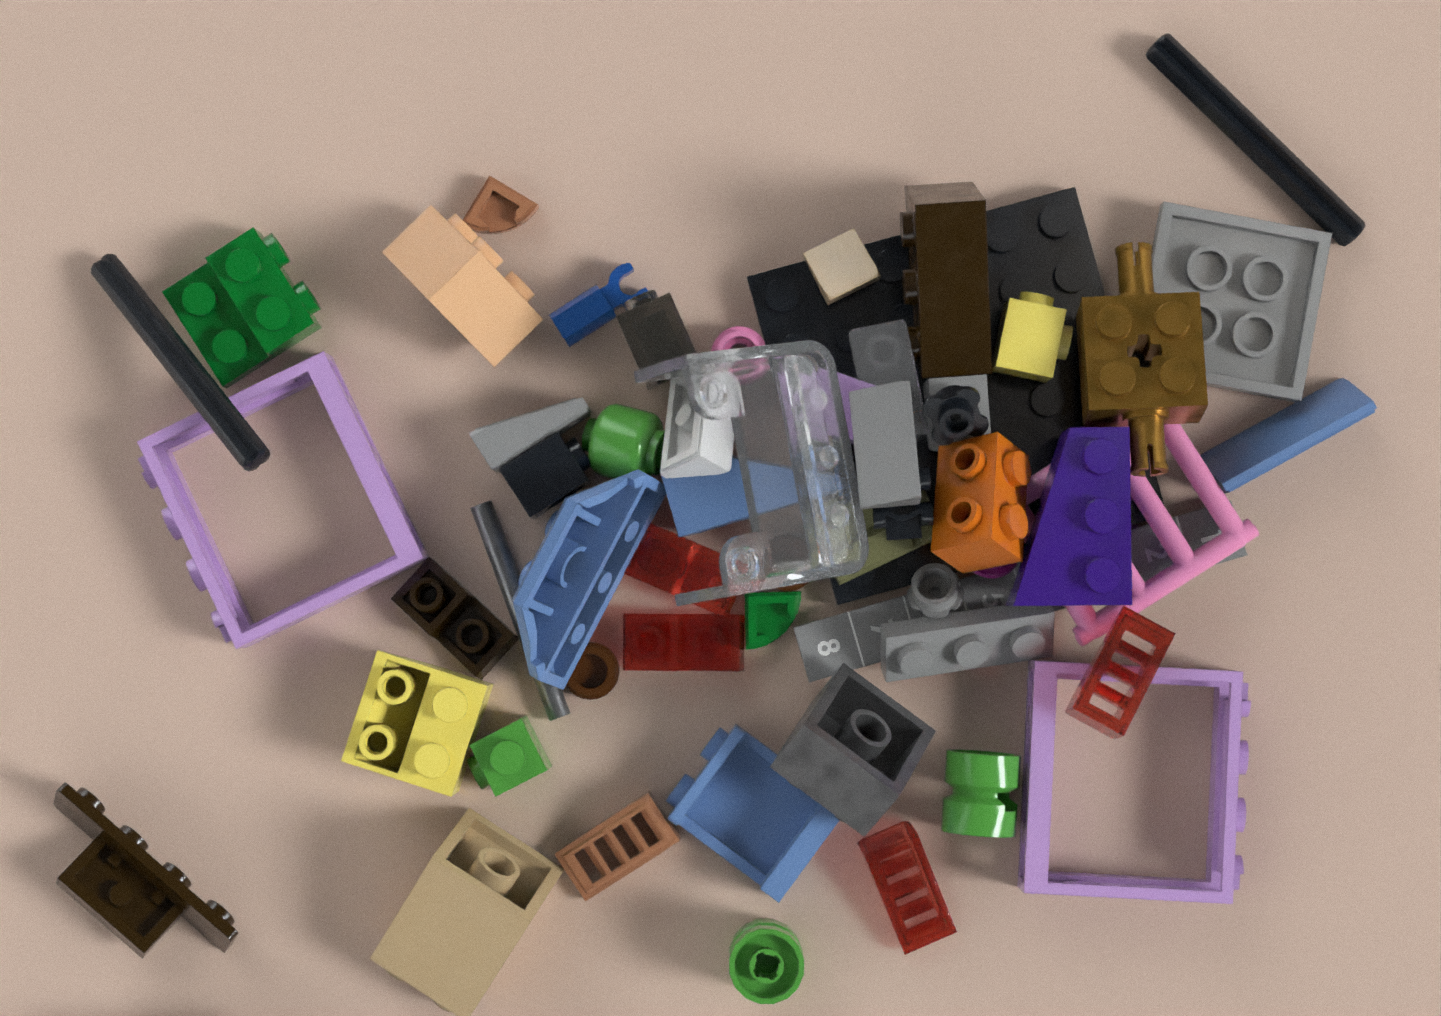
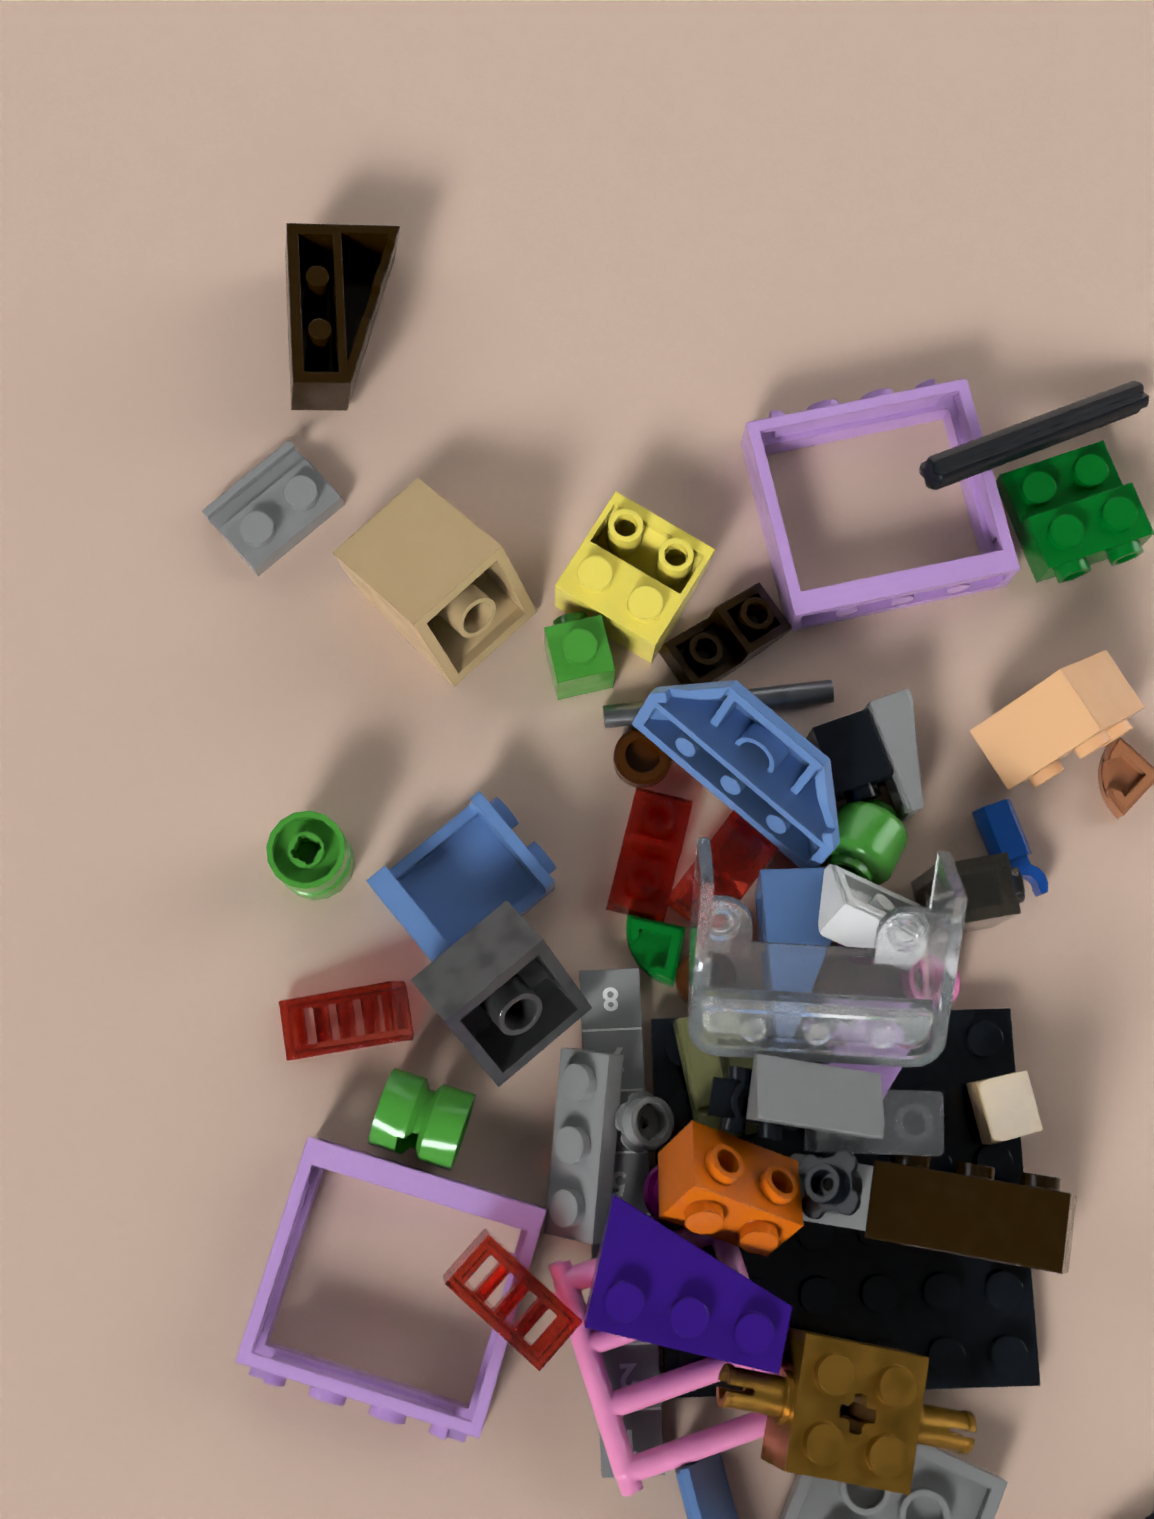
camera: 95 degrees right, 10 degrees down
dark brown bracket [53,782,238,958] -> none
nougat slope [554,790,681,902] -> none
light yellow brick [992,292,1073,383] -> none

